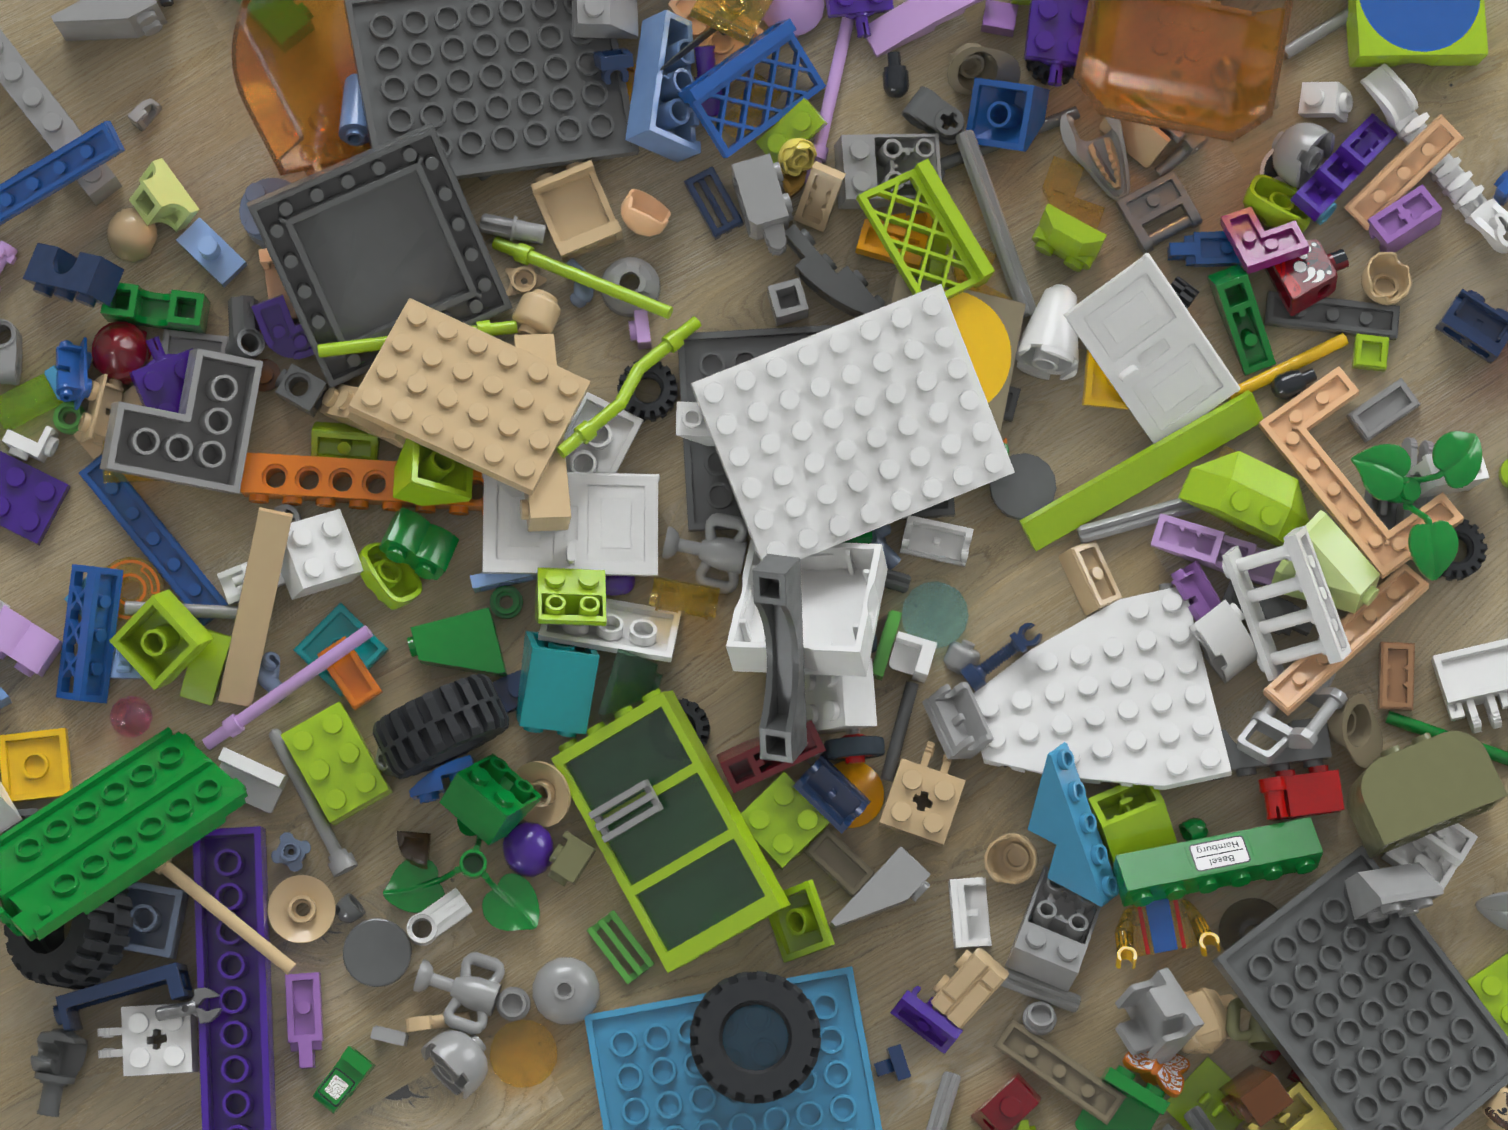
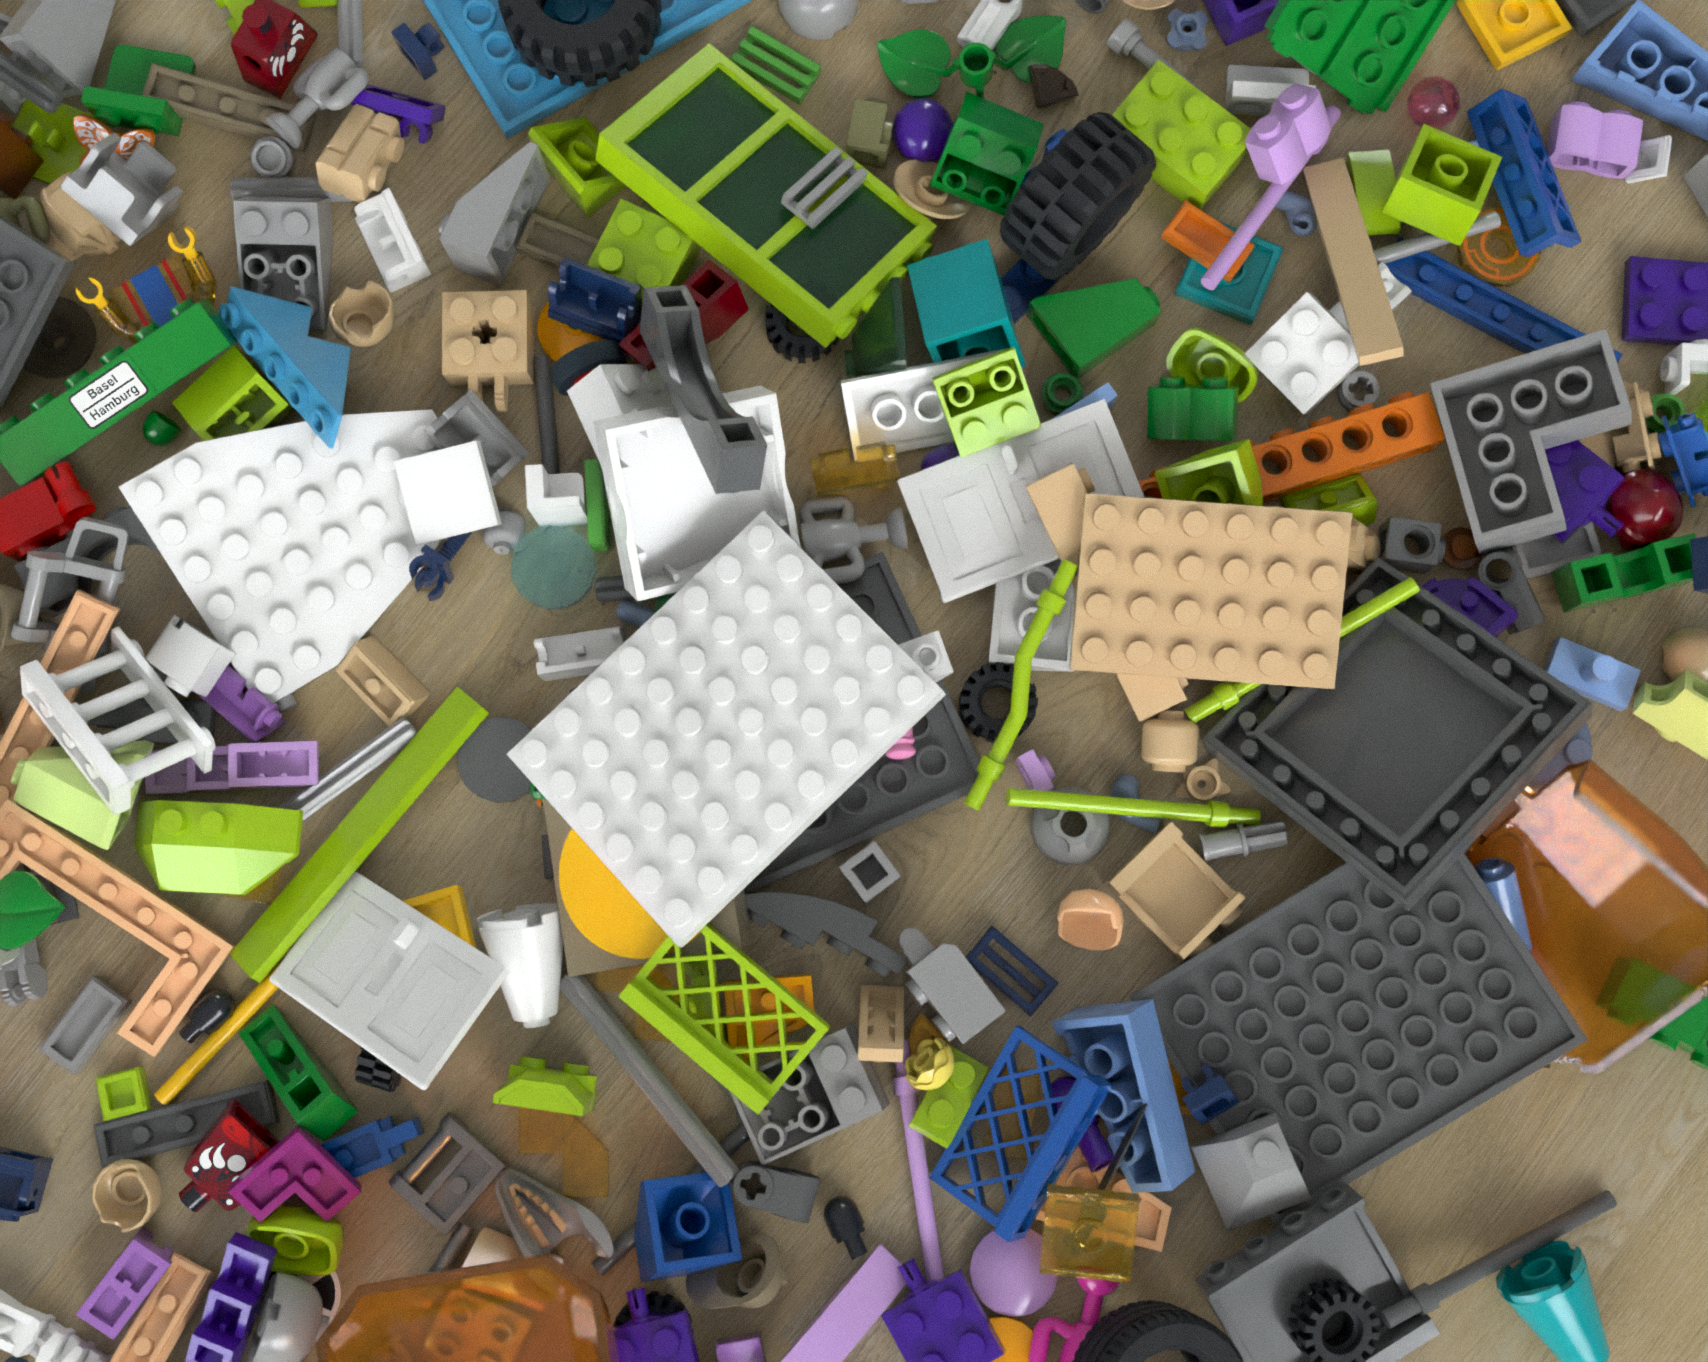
camera: 160 degrees right, 0 degrees up
none -> light grey piece [266,48,369,149]
none -> white tile [393,441,502,545]
none -> lavender brick [1245,83,1332,185]

